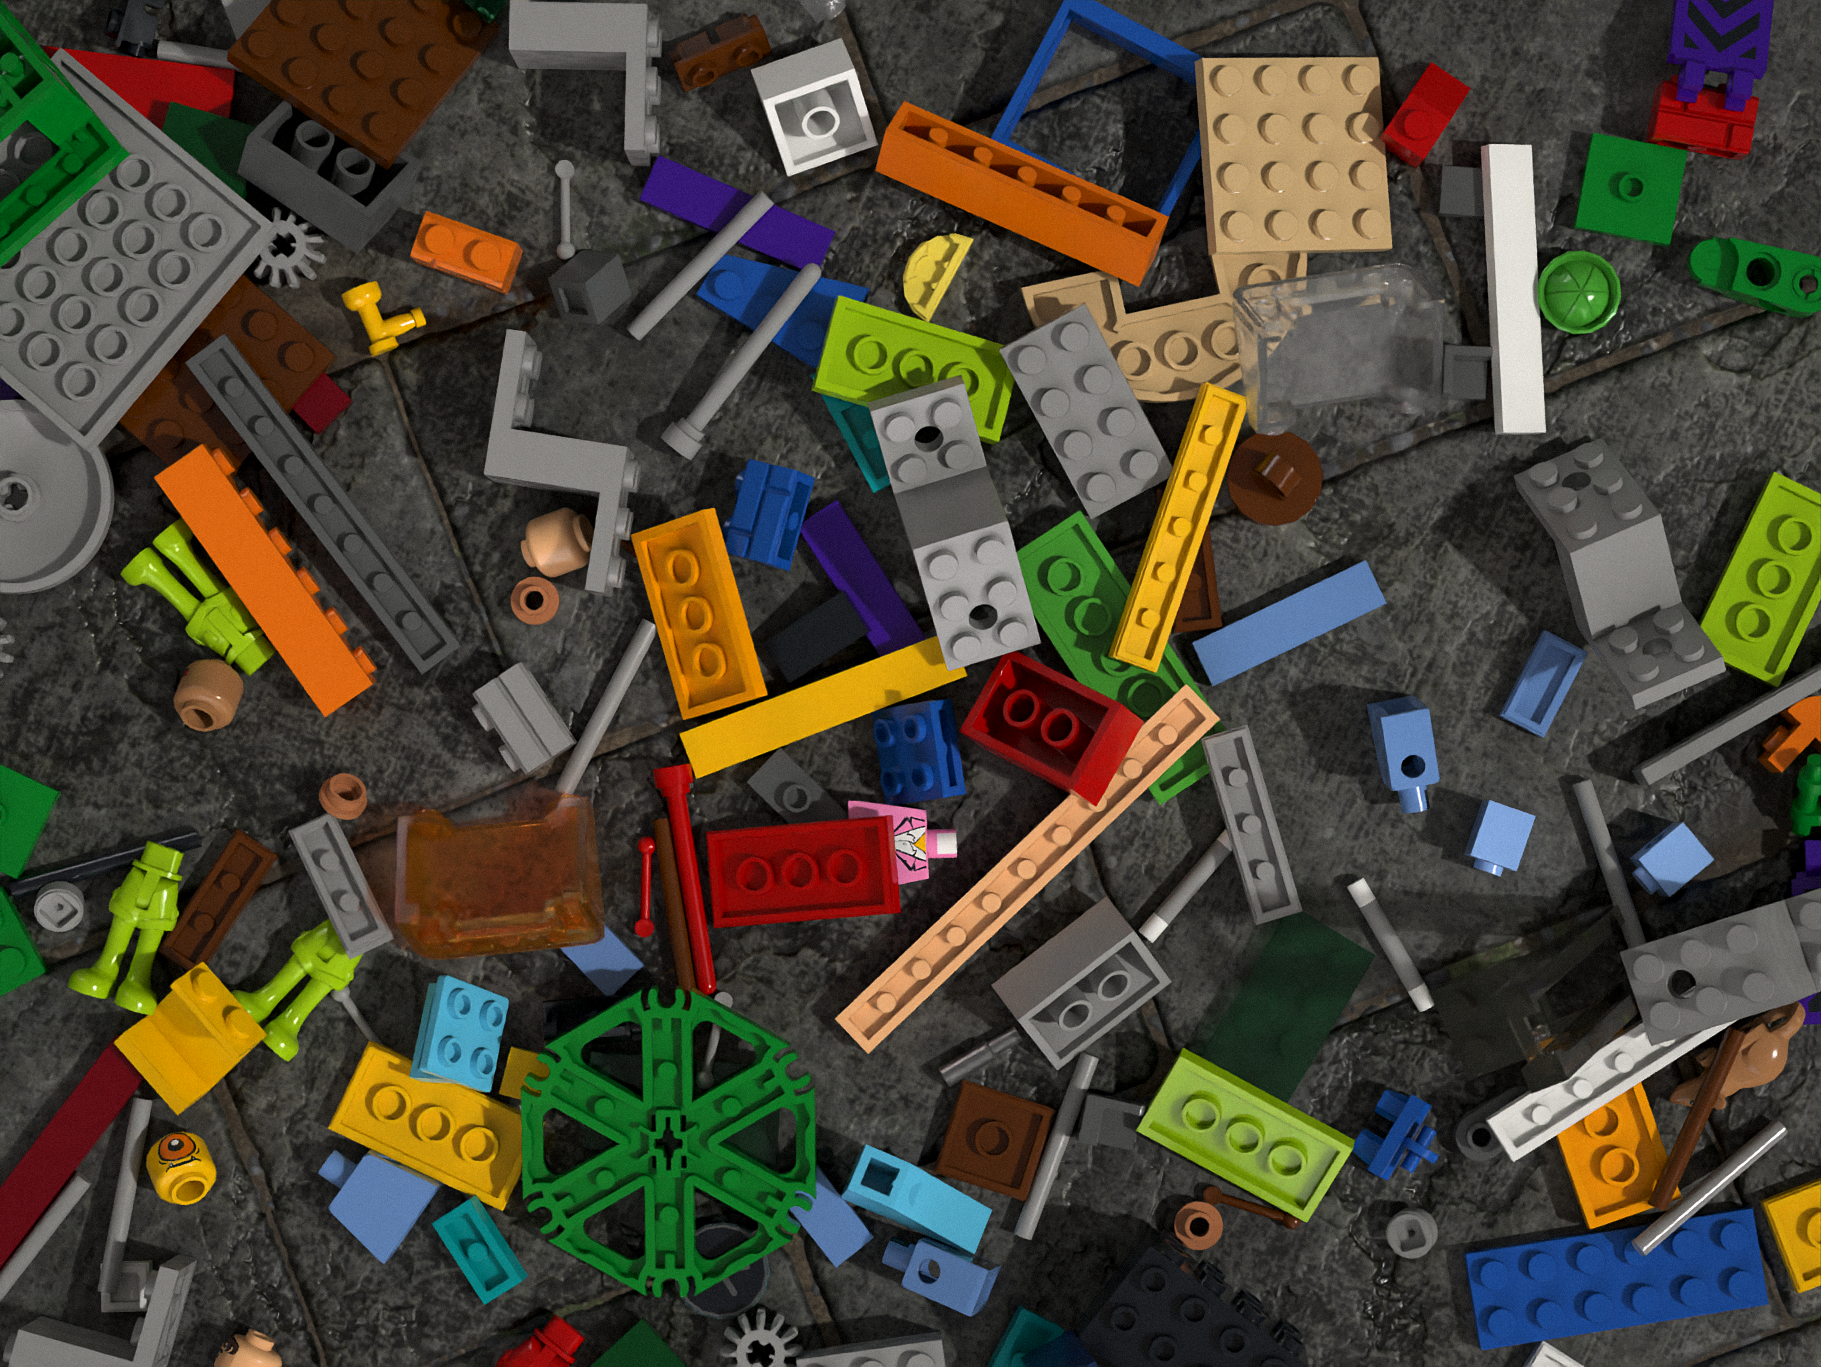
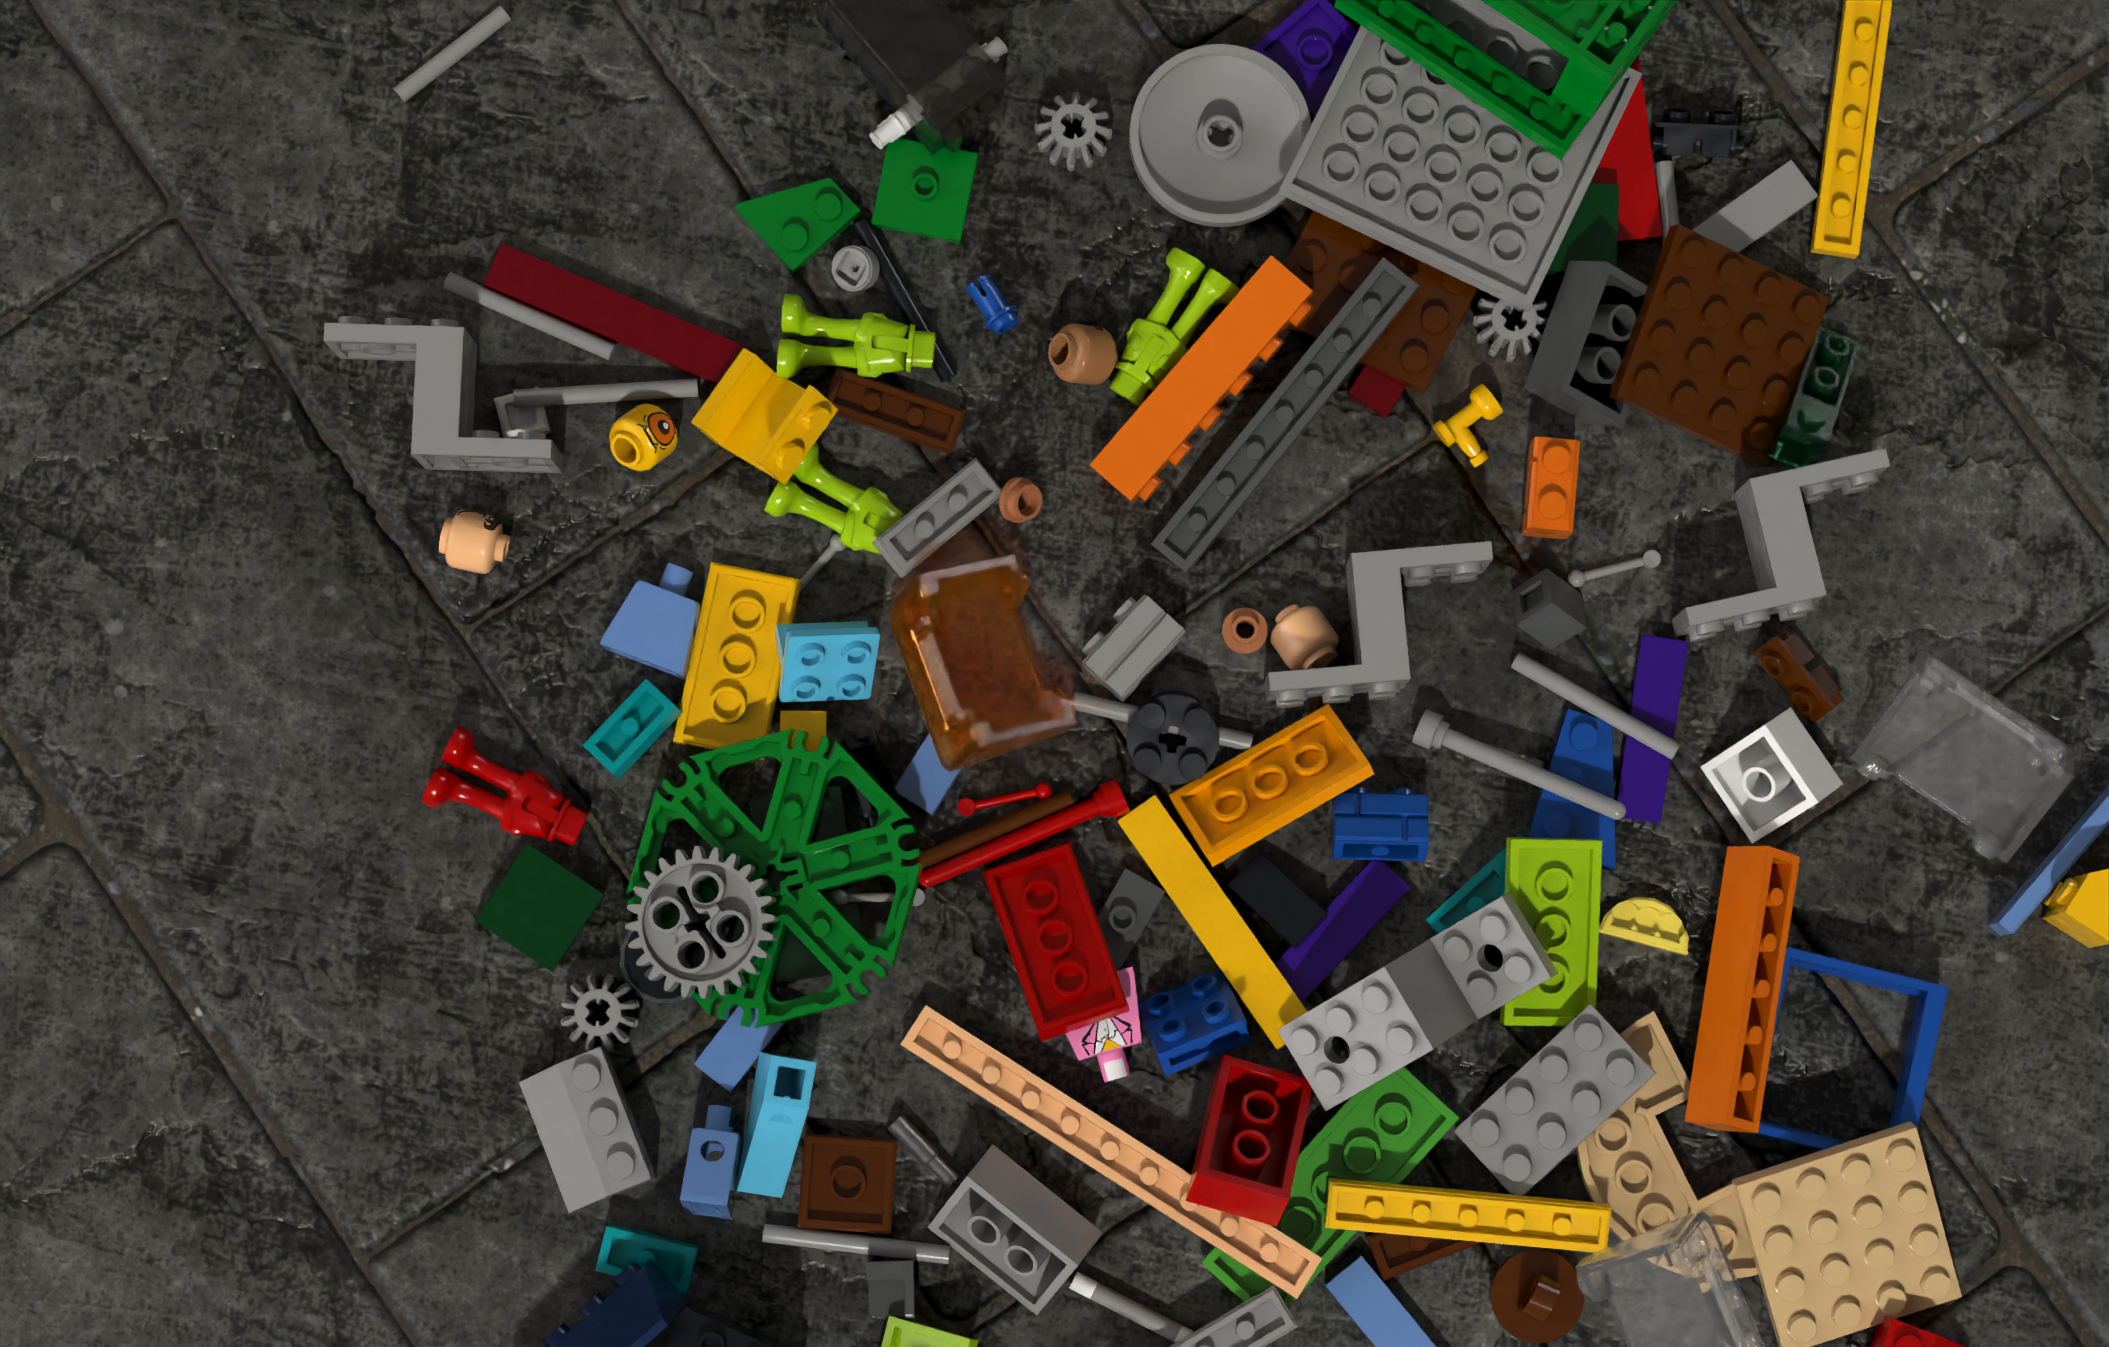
camera: 75 degrees right, 5 degrees down
none -> light grey gear [625,846,779,999]
none -> blue pin [966,274,1019,335]
none -> black plate [1126,690,1220,785]

